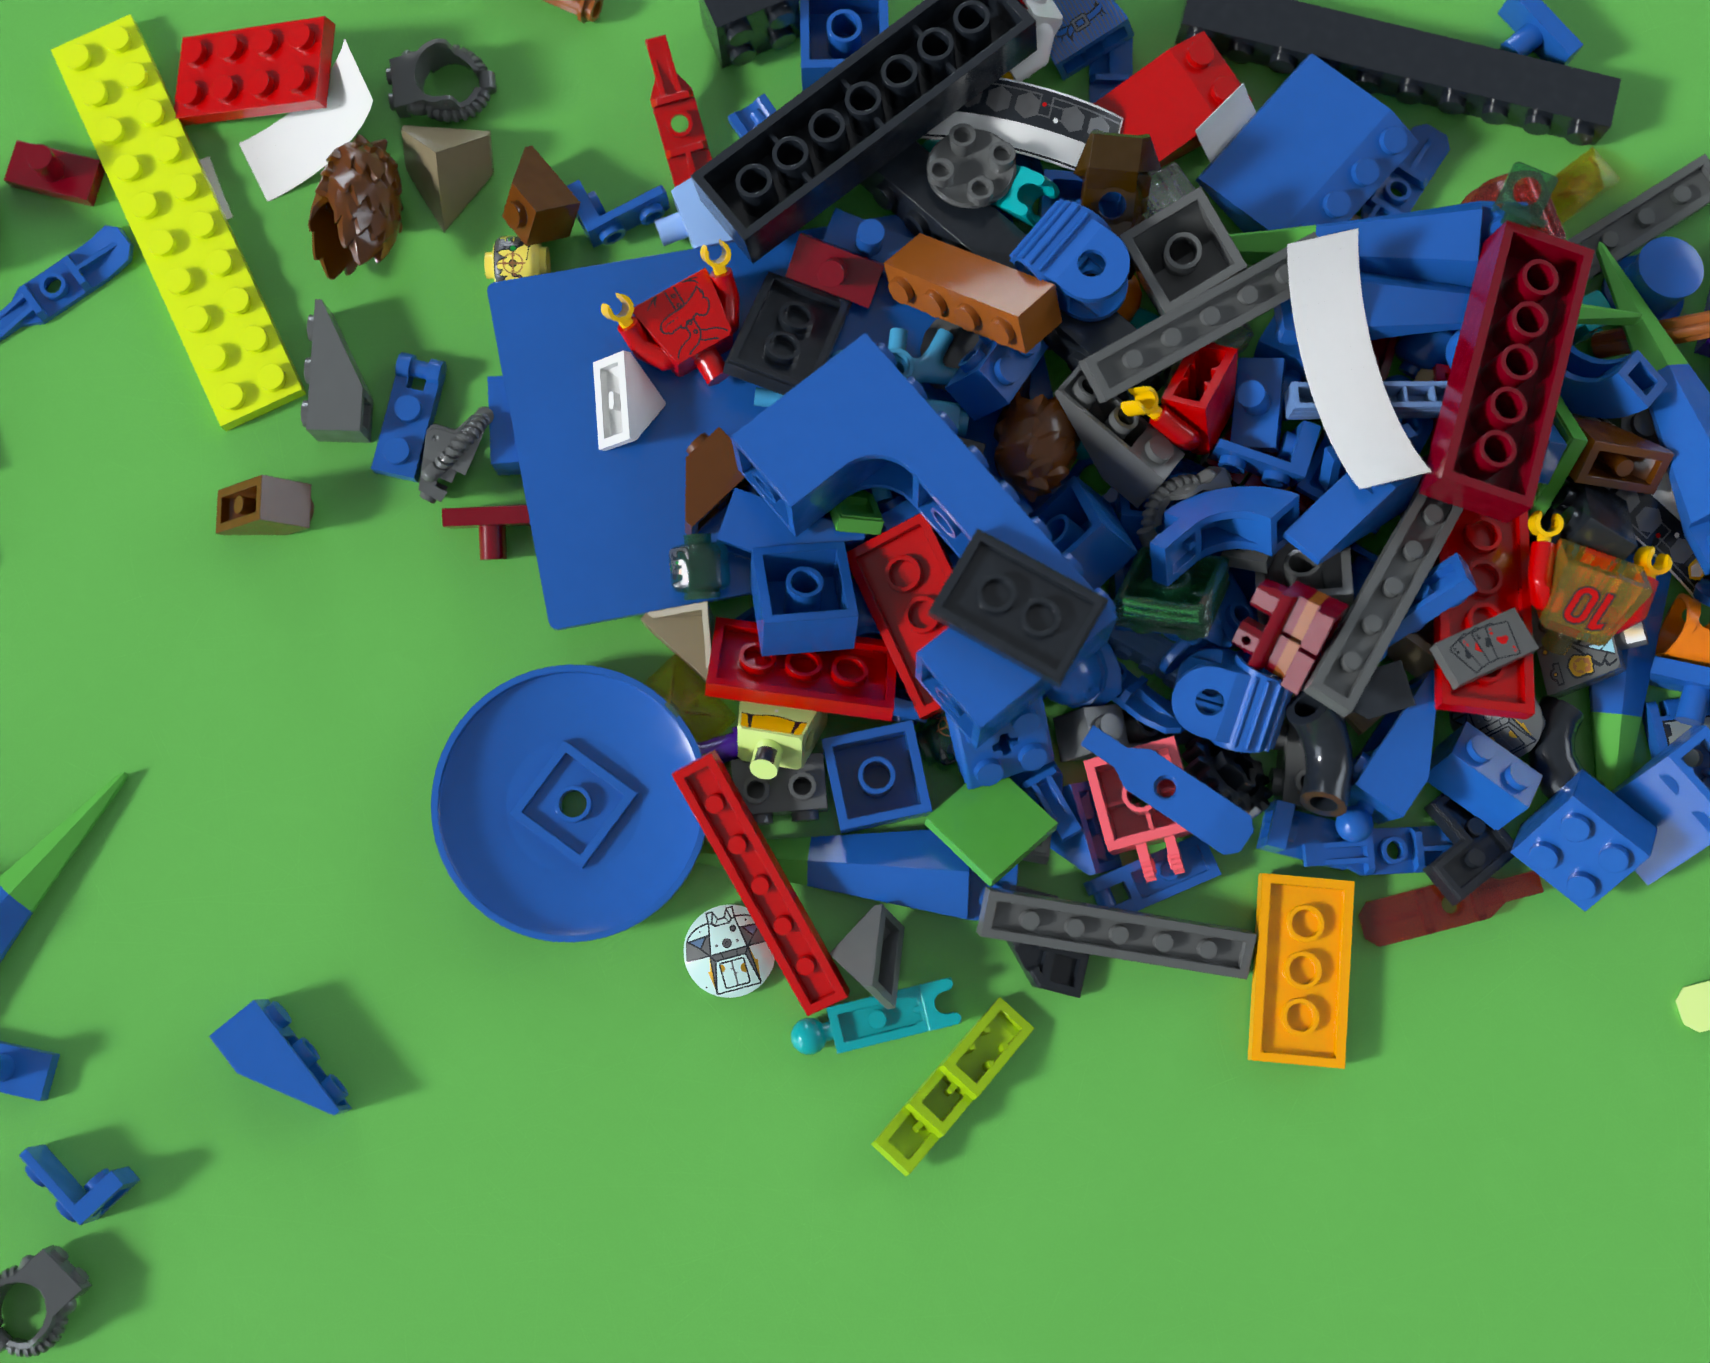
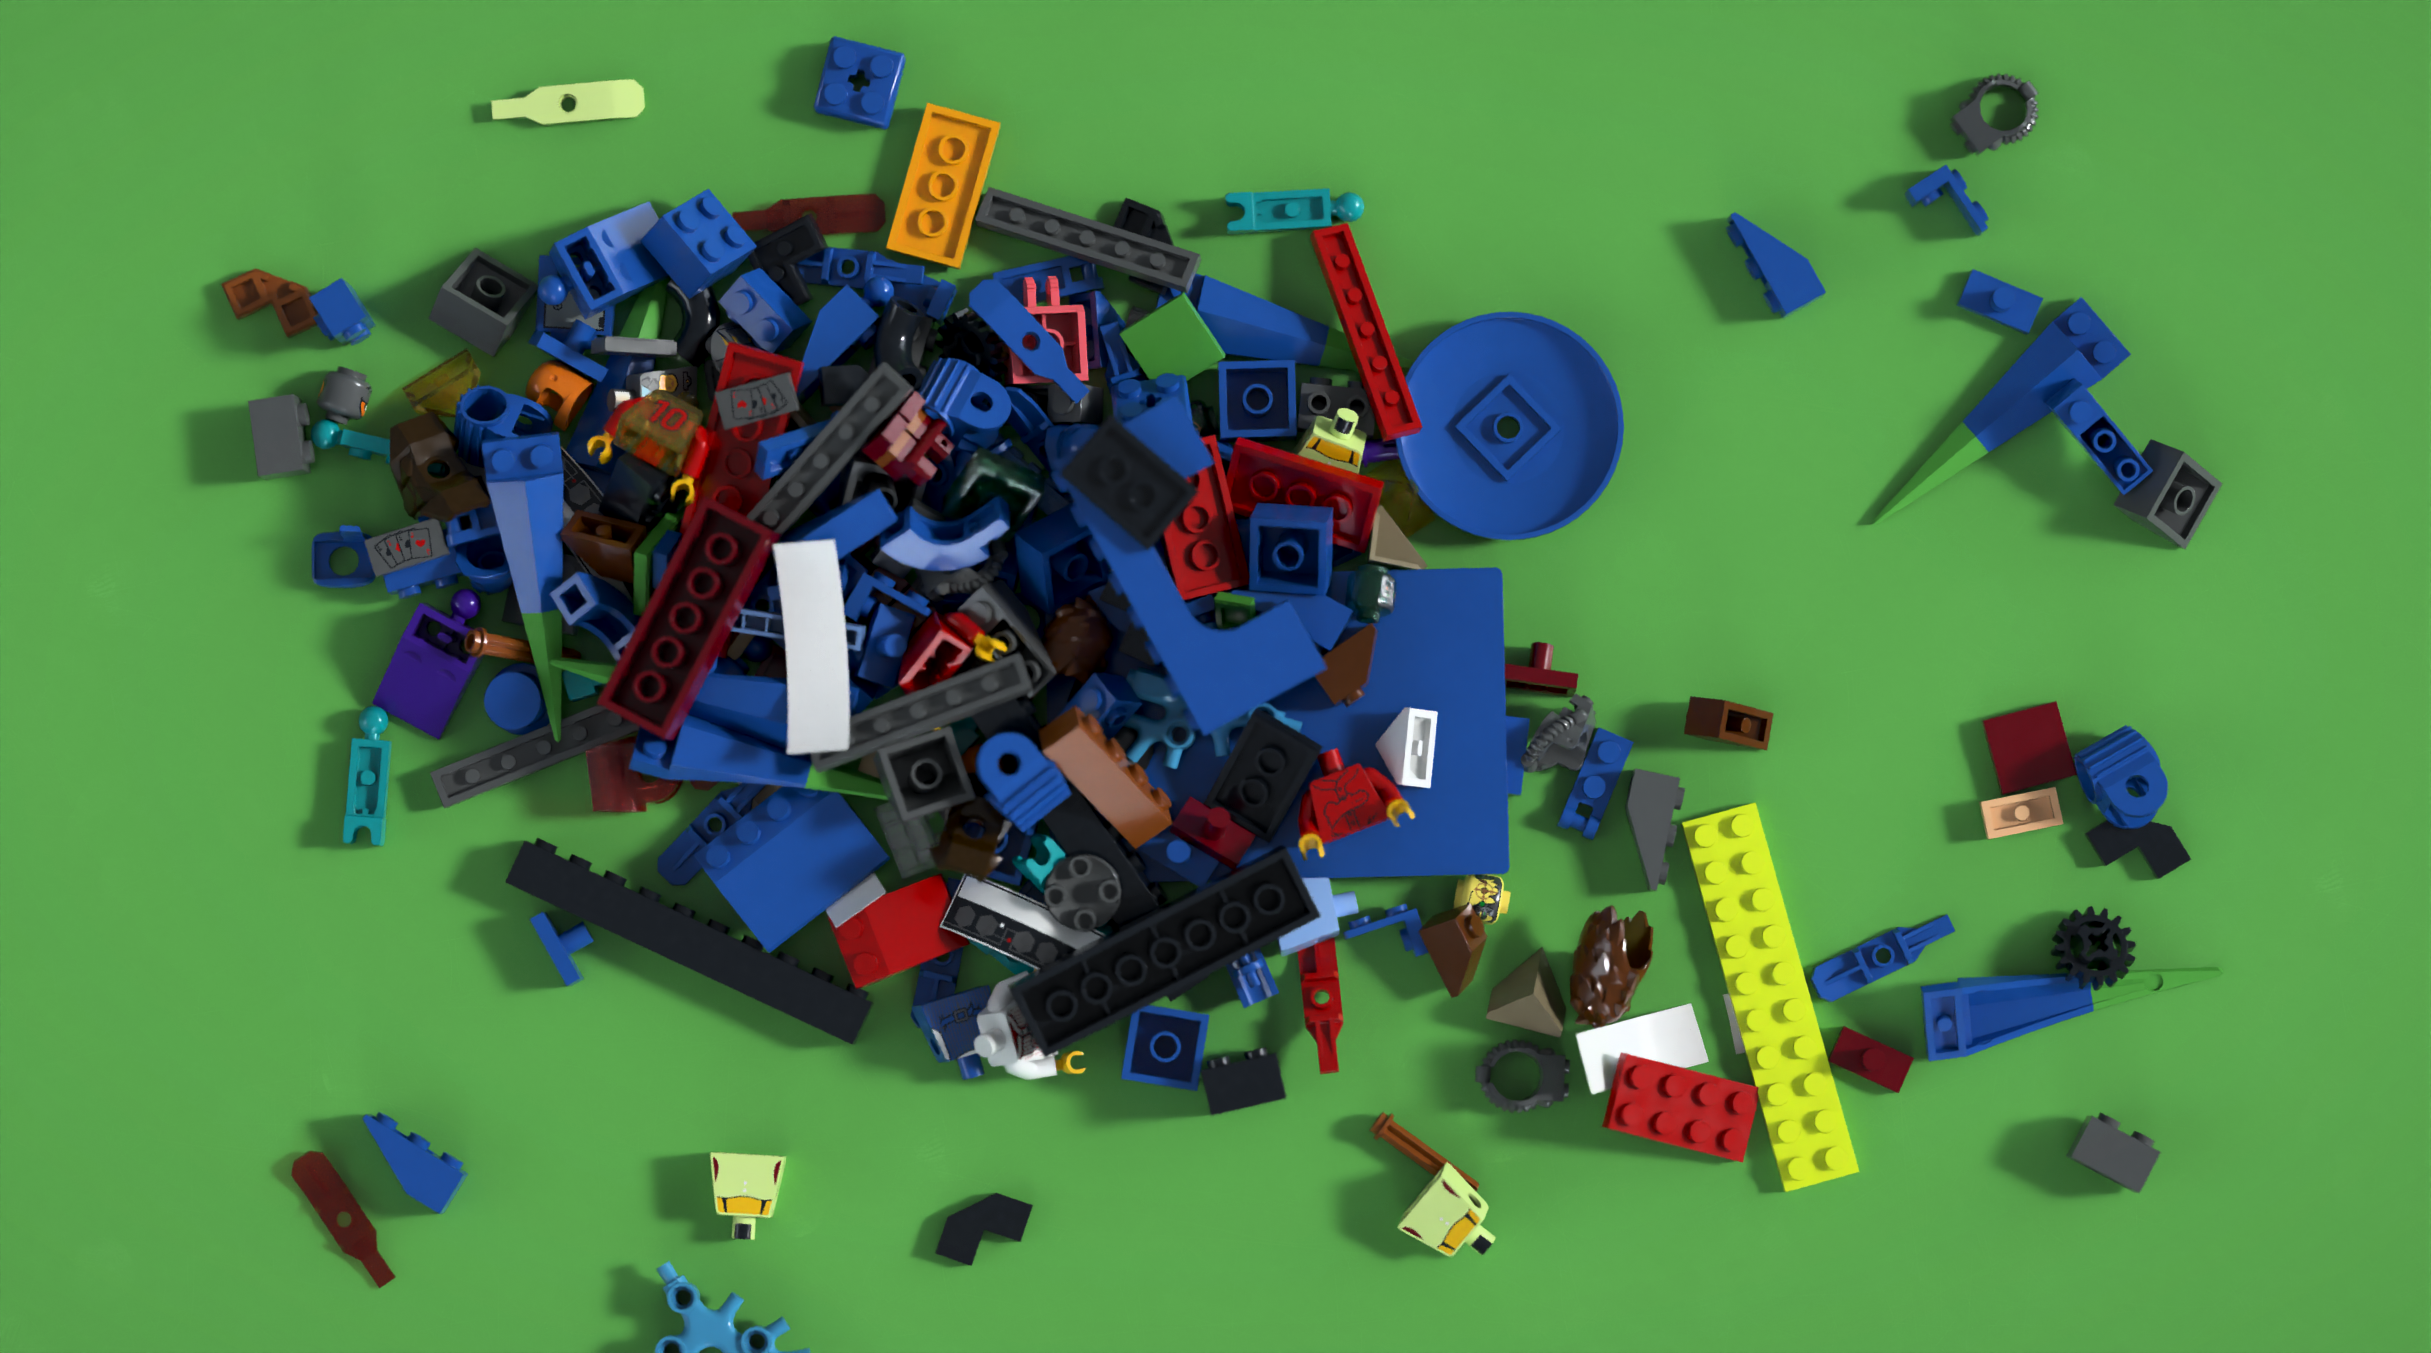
camera: 170 degrees left, 5 degrees up
light aqua dish [683,904,775,998] -> none
dark grey slope [829,904,905,1010] -> none
lime slope [871,997,1035,1176] -> none
clear green bracket [1491,162,1558,229] -> none
clear yellow slope [1524,147,1621,233] -> none
none -> tile [591,336,677,358]
none -> blue brick [814,36,906,130]

